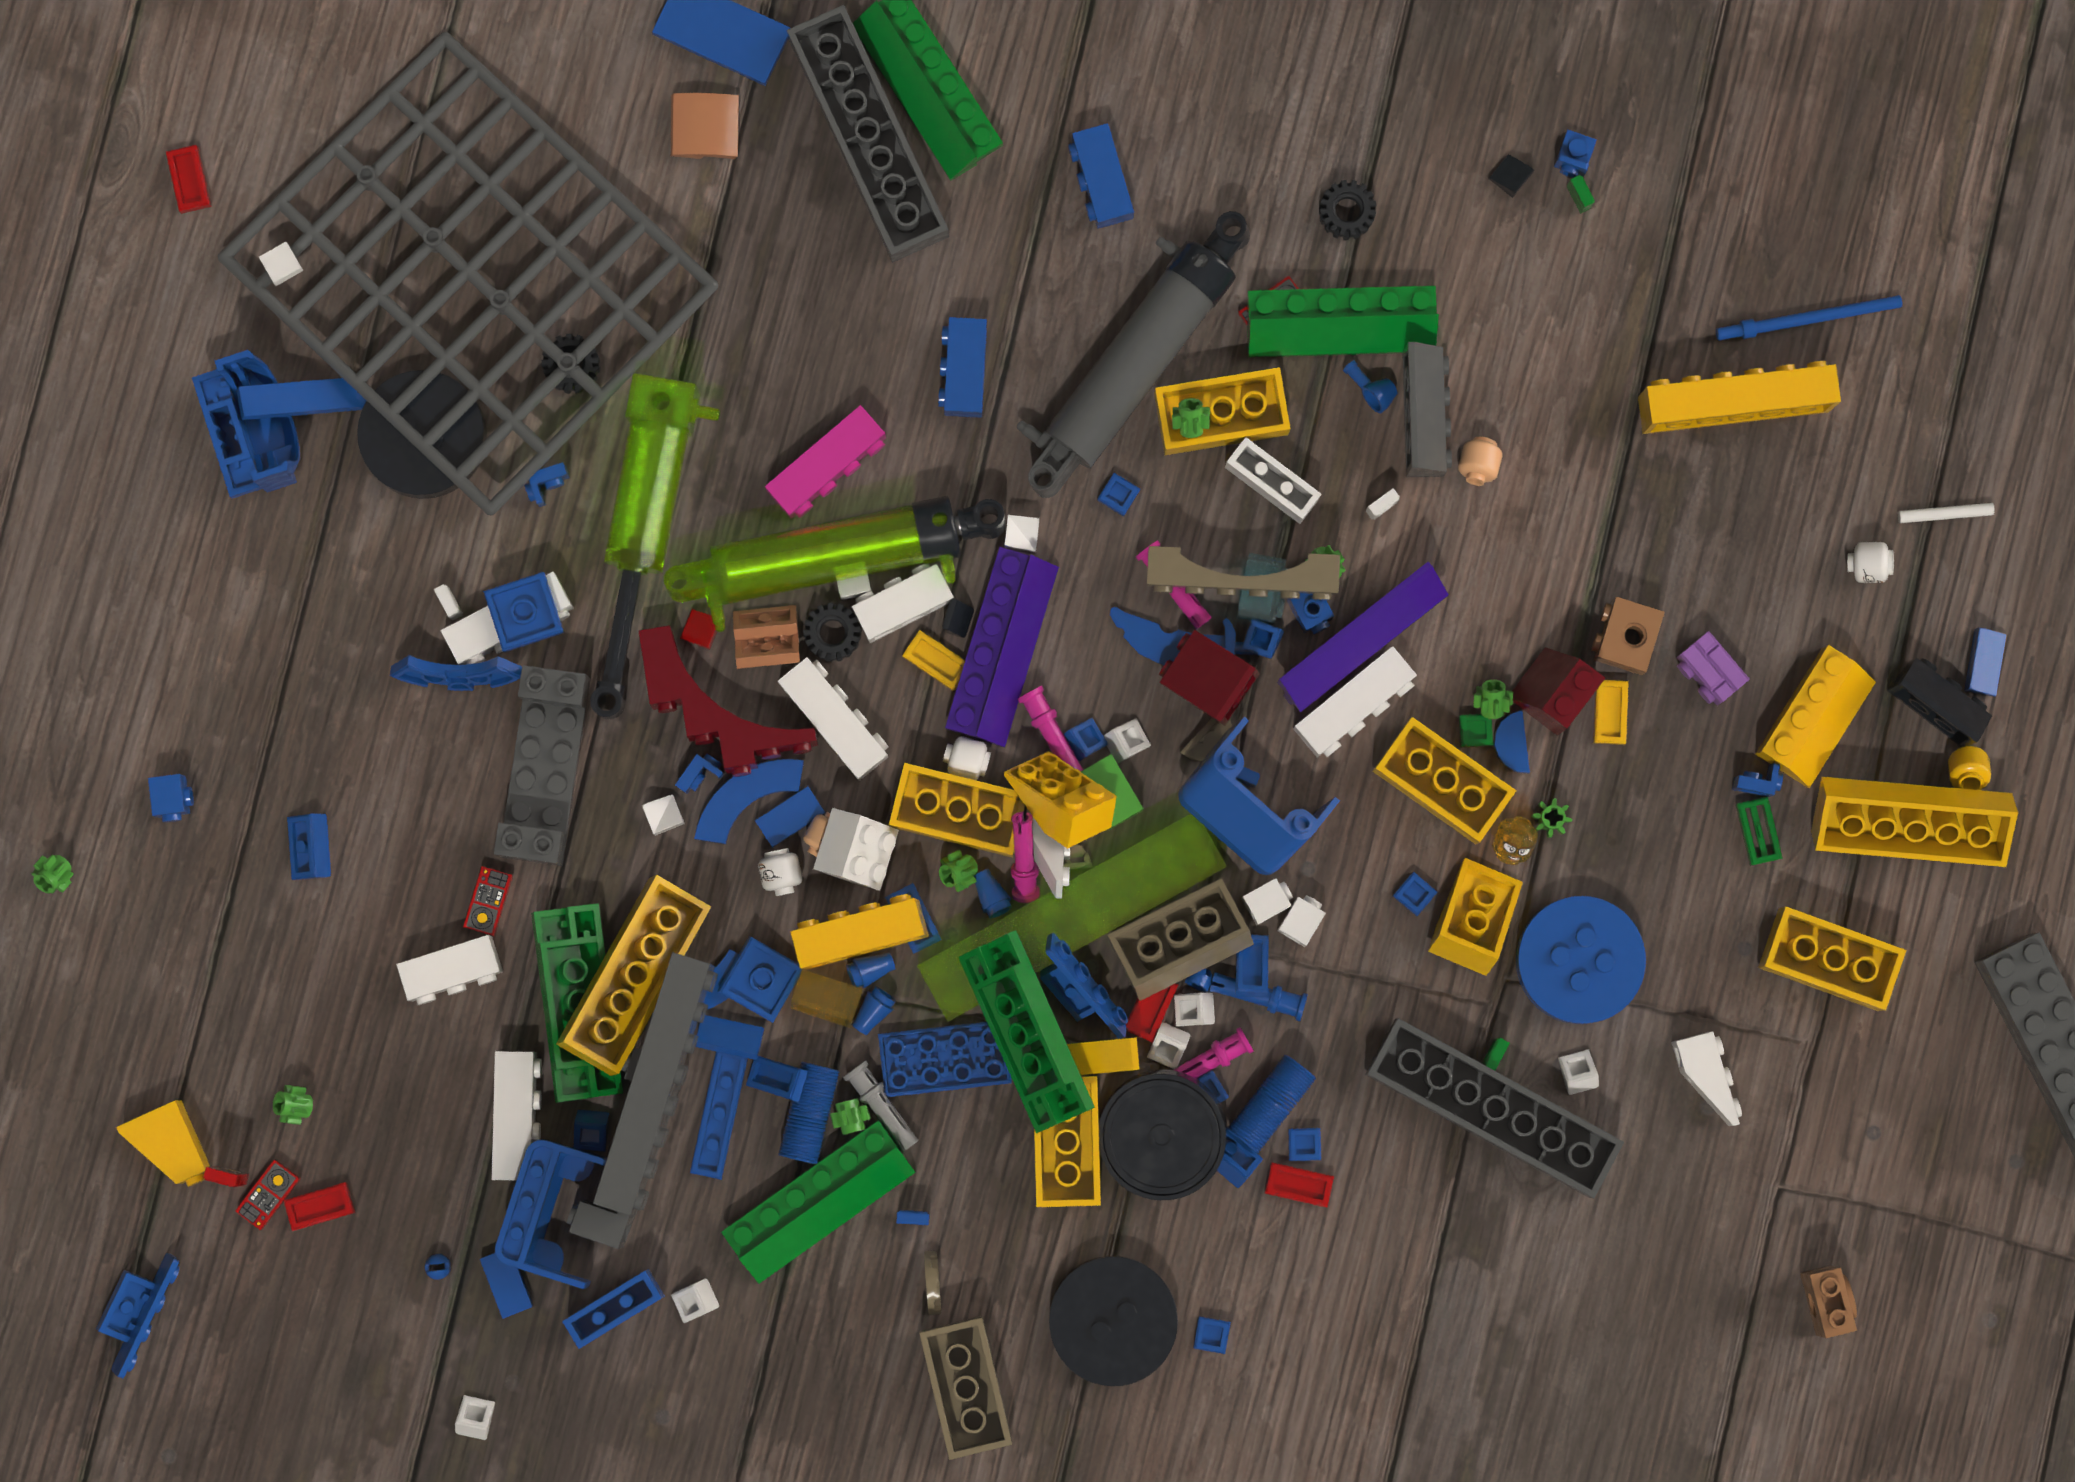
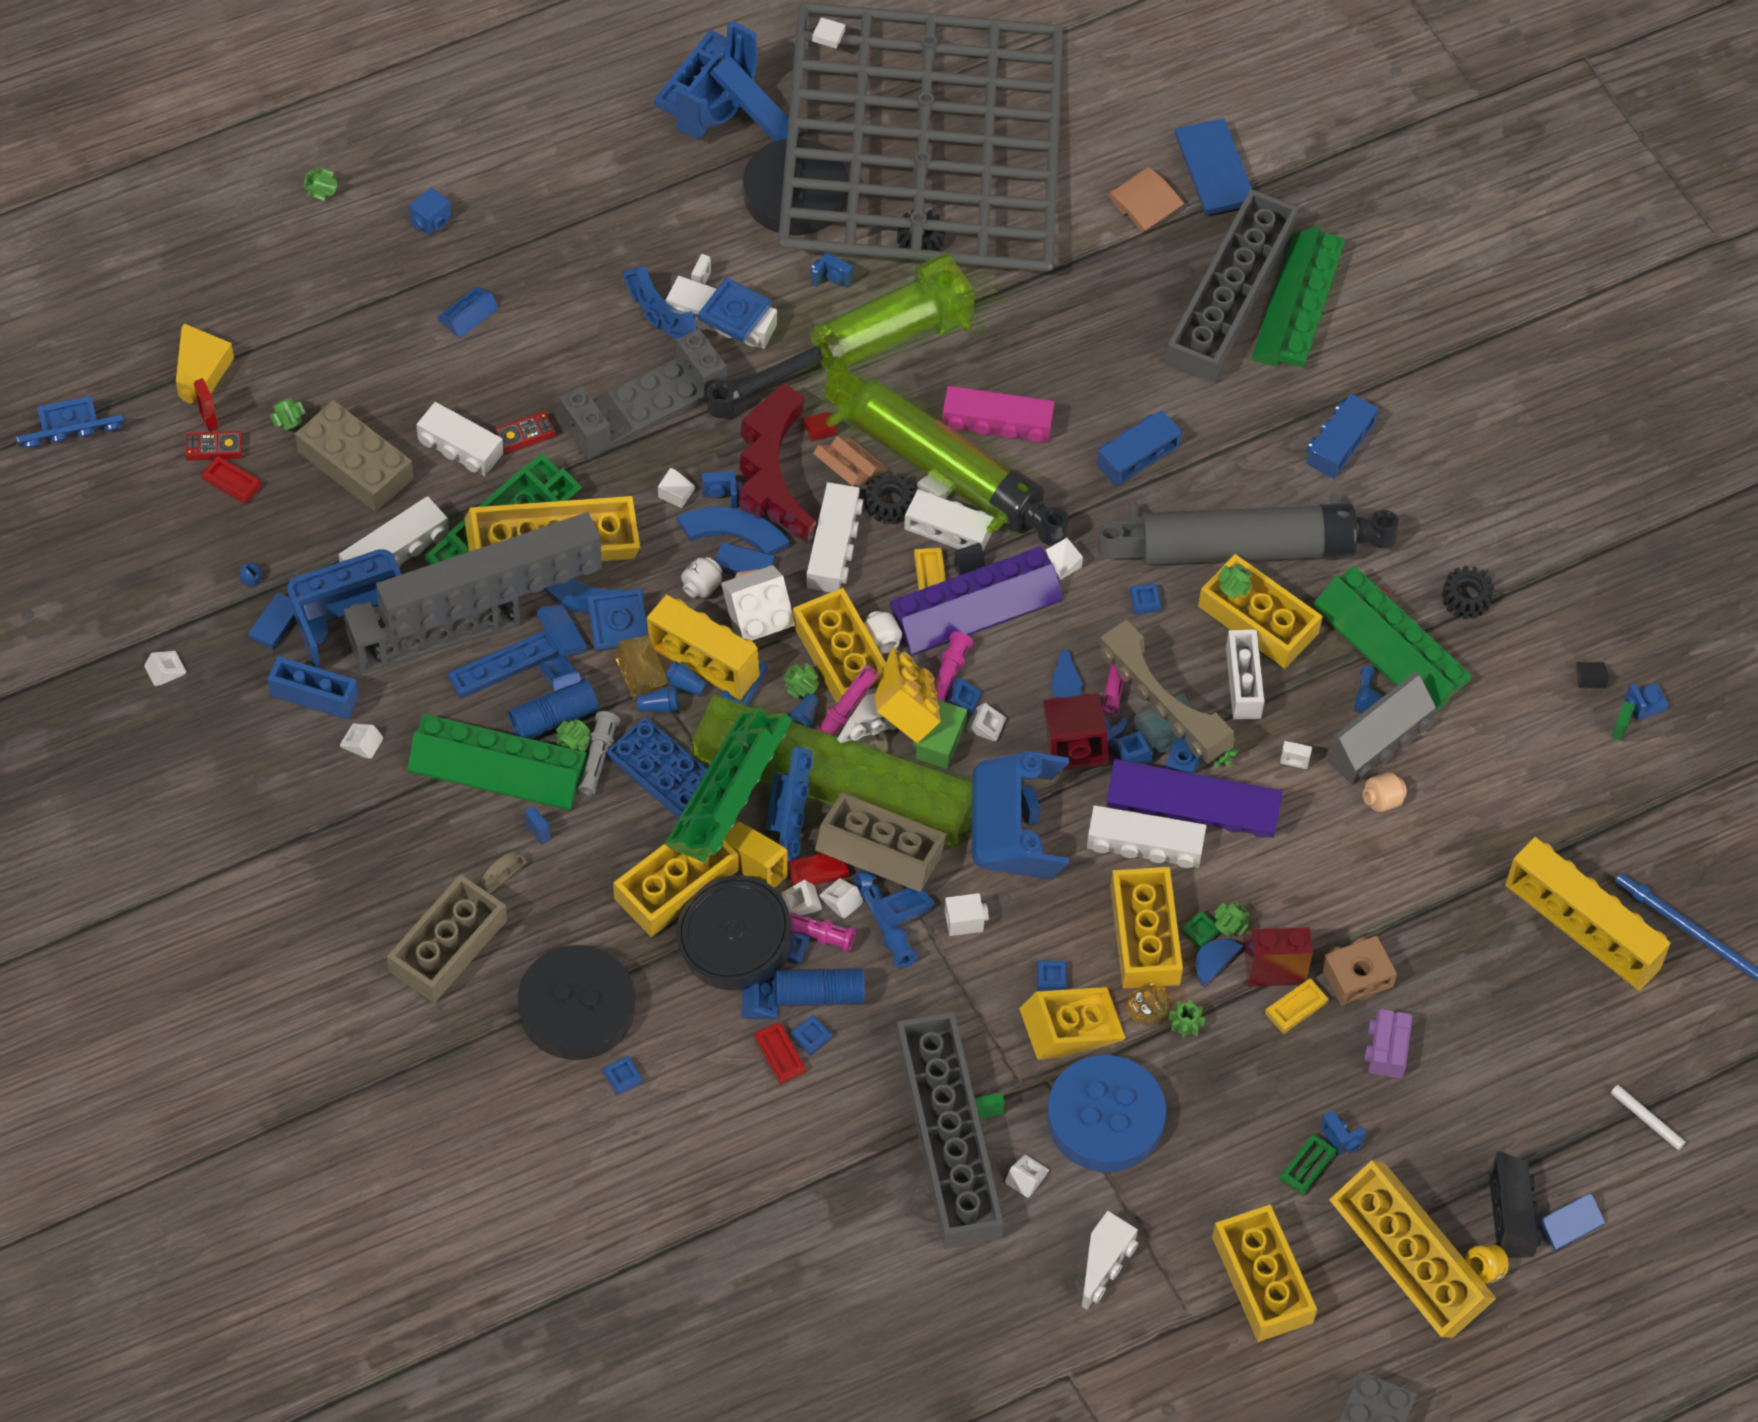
camera: 50 degrees right, 25 degrees down
white brick [1241,878,1293,926] -> none
yellow slope [1755,645,1876,788] -> none
white head [1847,542,1894,583] -> none
none -> dark tan brick [295,400,414,513]

